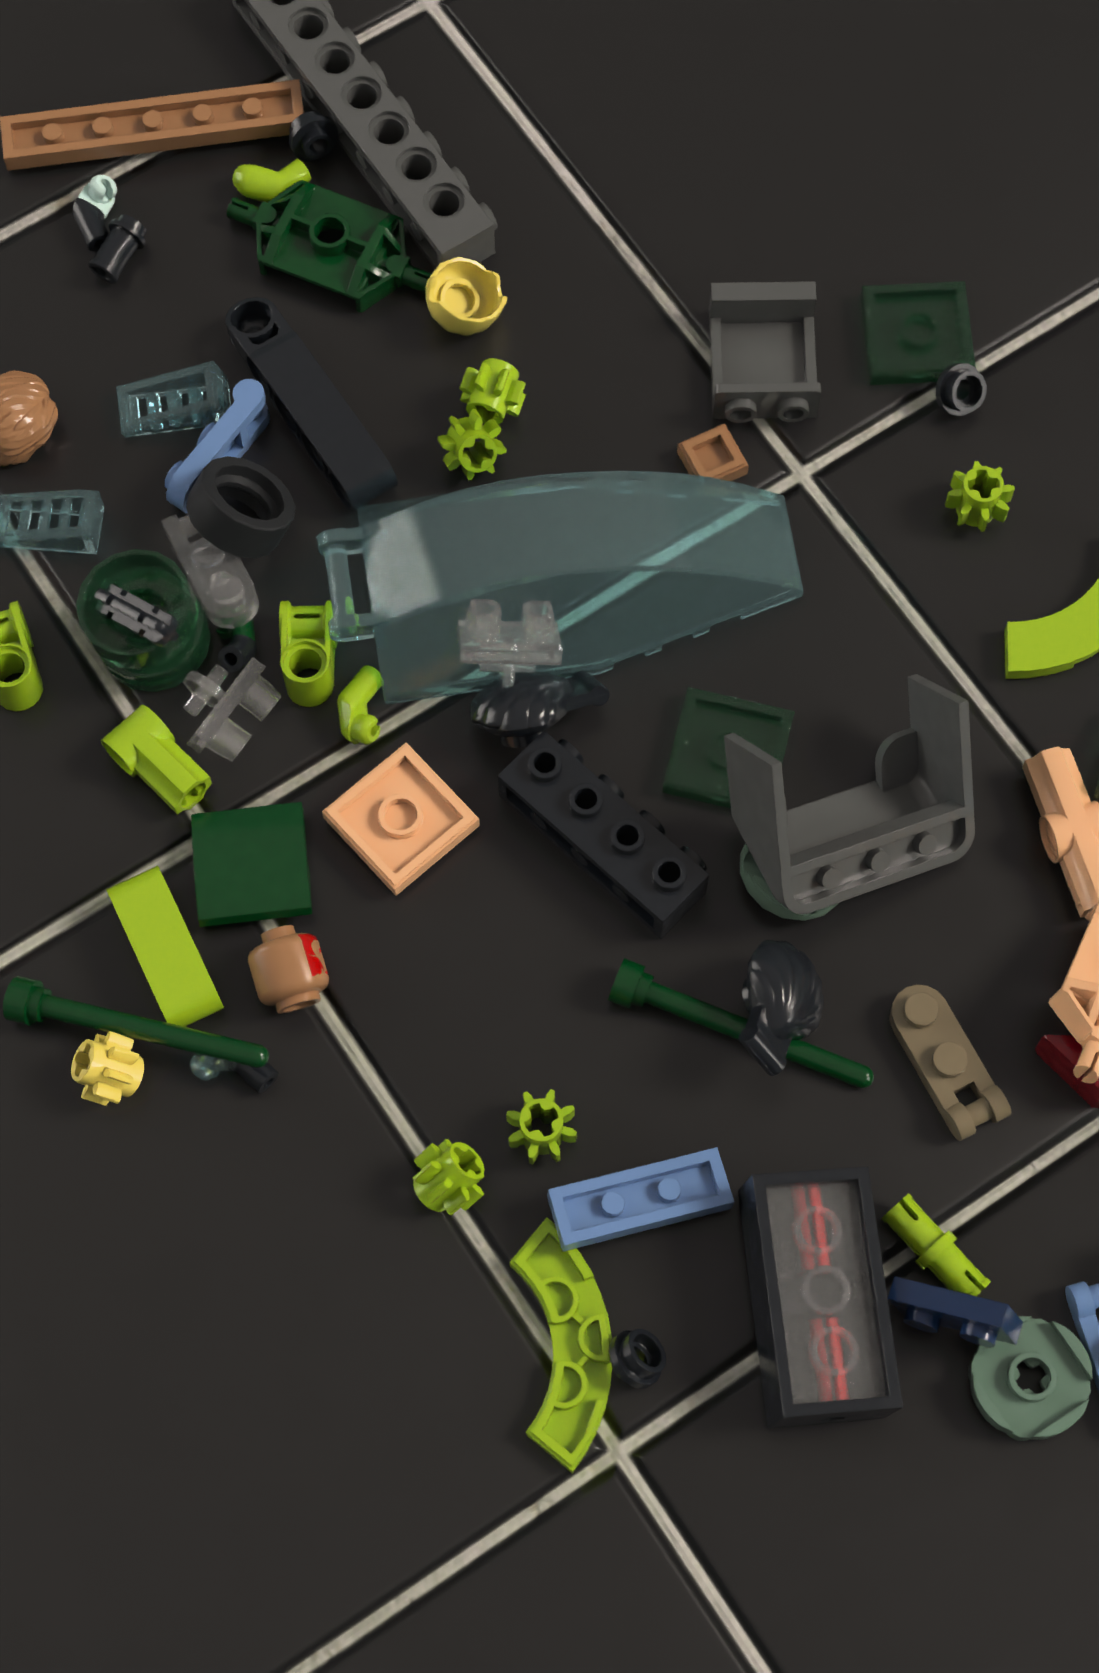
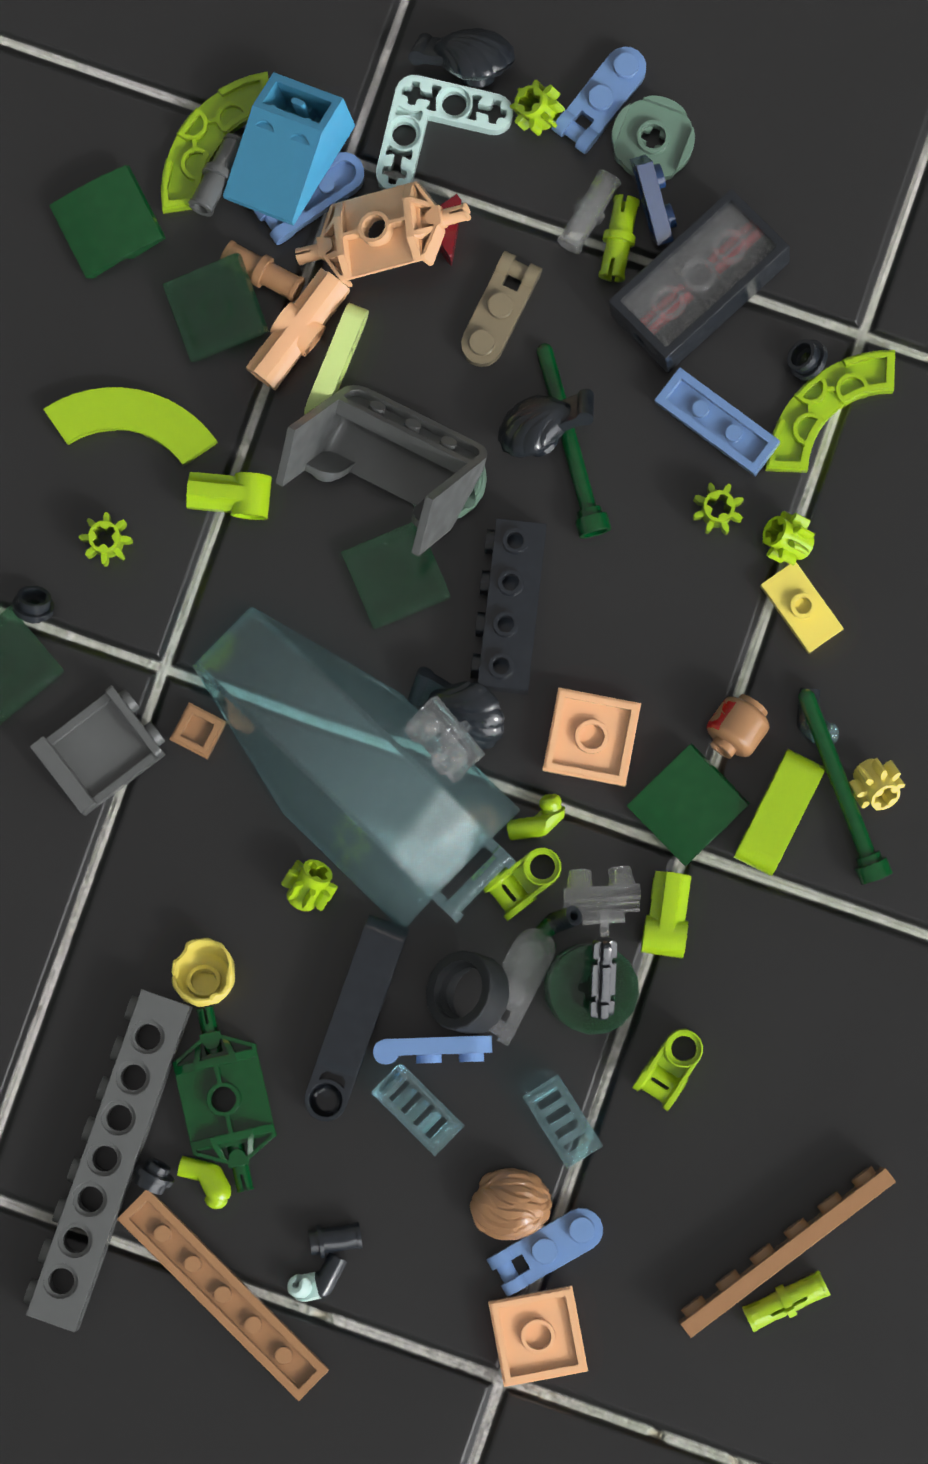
camera: 125 degrees left, 15 degrees up
lime gear [459,358,526,424] -> none
none -> lime piece [186,472,272,520]
none -> yellowish green beam [304,303,369,414]
none -> clear pin [557,170,622,254]
none -> light yellow plate [760,562,844,654]

